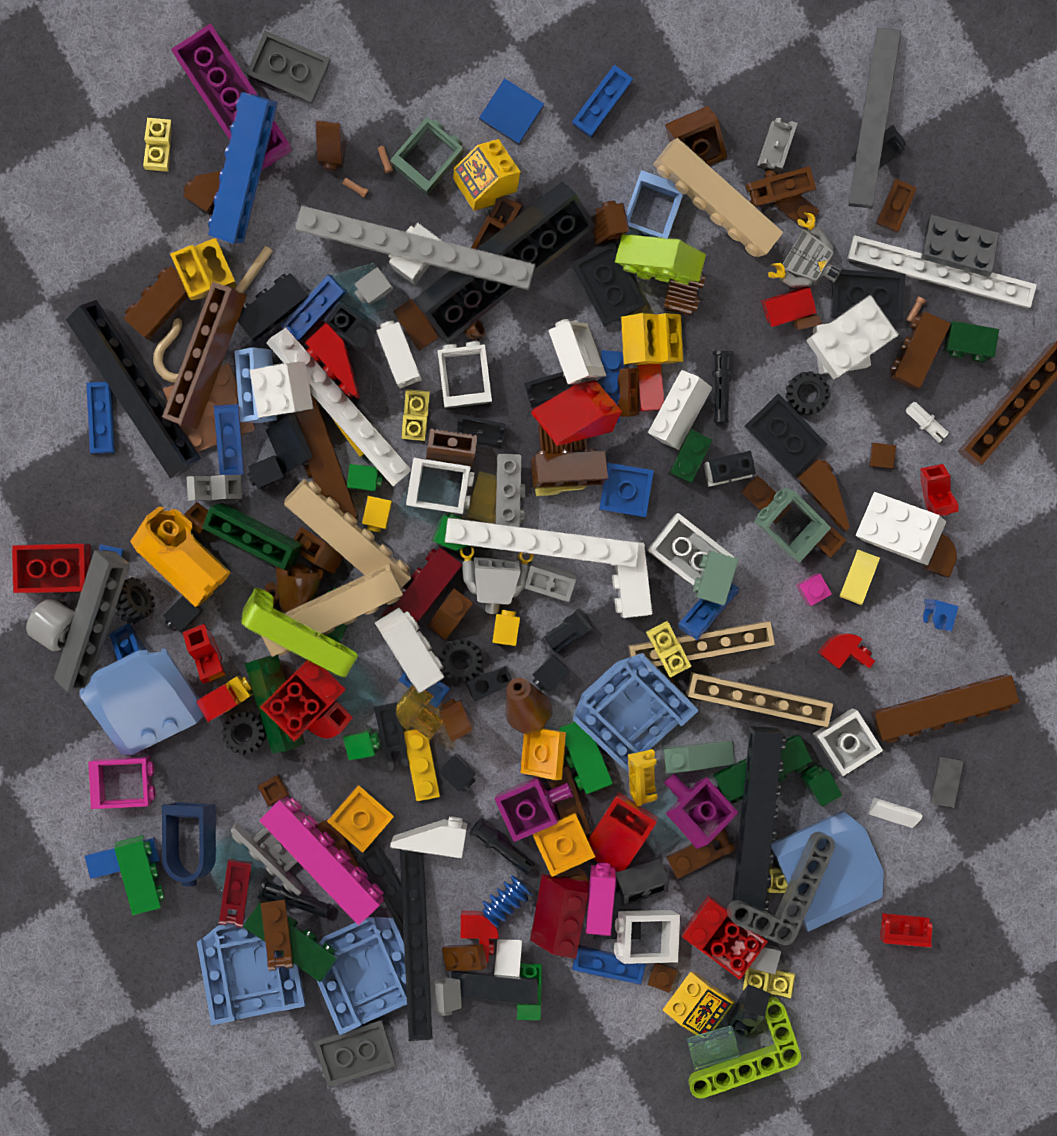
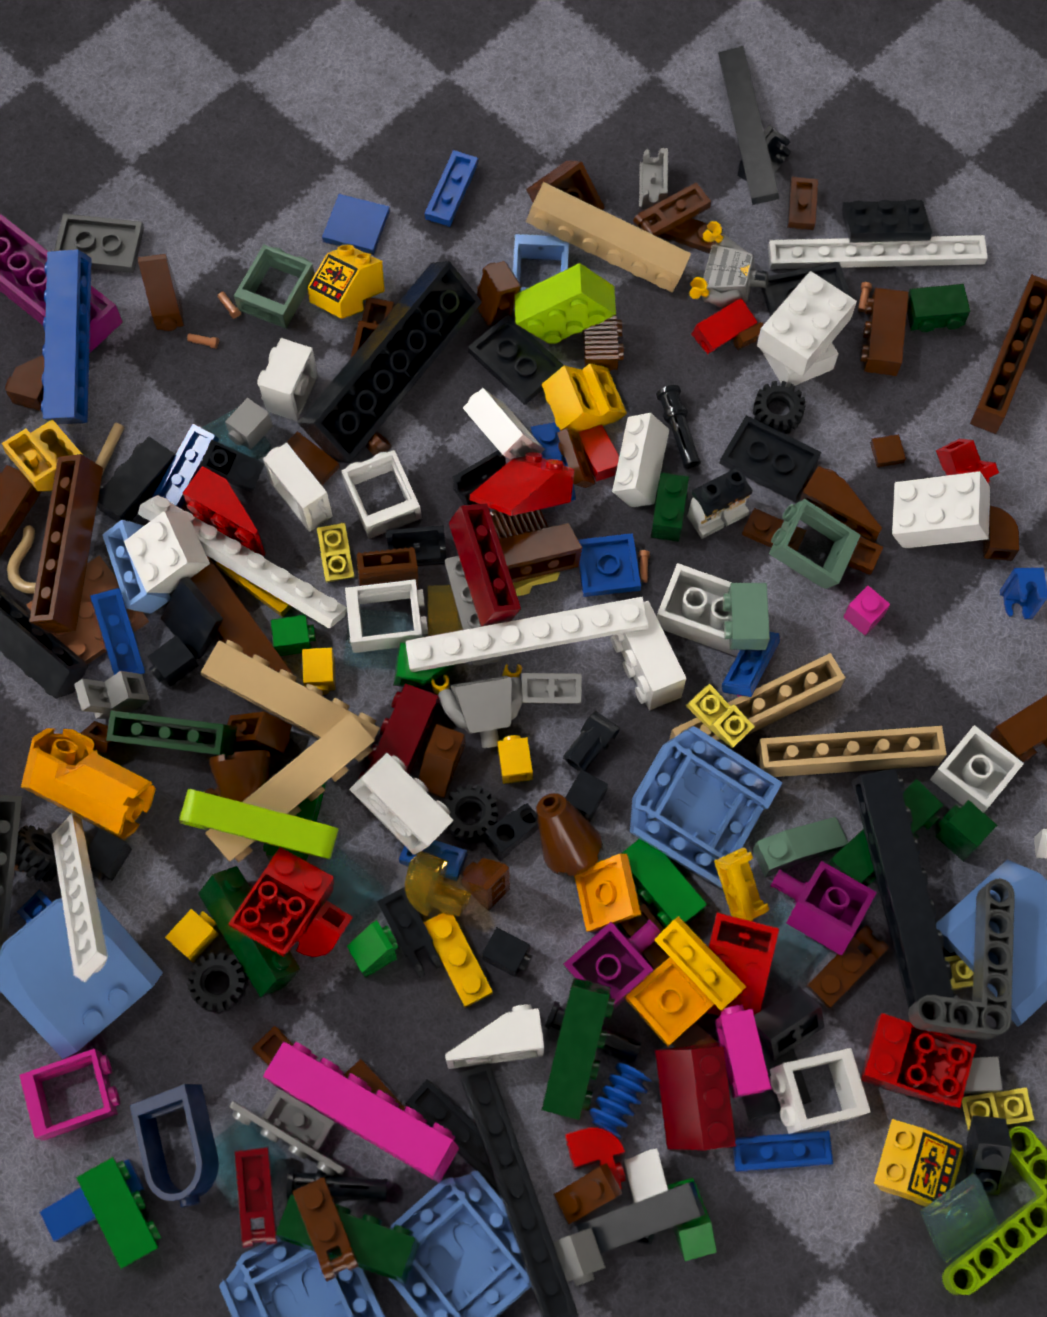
camera: 15 degrees left, 20 degrees down
red brick [183,624,225,684] -> none
red brick [196,682,241,722] -> none
light grey plate [295,206,535,290] -> none
light orange plate [327,785,394,853] -> none
reddish brown plate [647,963,678,993] -> none
red brick [817,633,875,669] -> none
light yellow slope [839,550,880,605] -> none
white axle [906,402,949,443] -> none
none -> white plate [52,813,108,982]
none -> dark red brick [449,503,521,627]
none -> dark green brick [541,978,615,1120]
none -> nougat piece [638,550,650,583]
none -> yellow plate [654,916,746,1011]

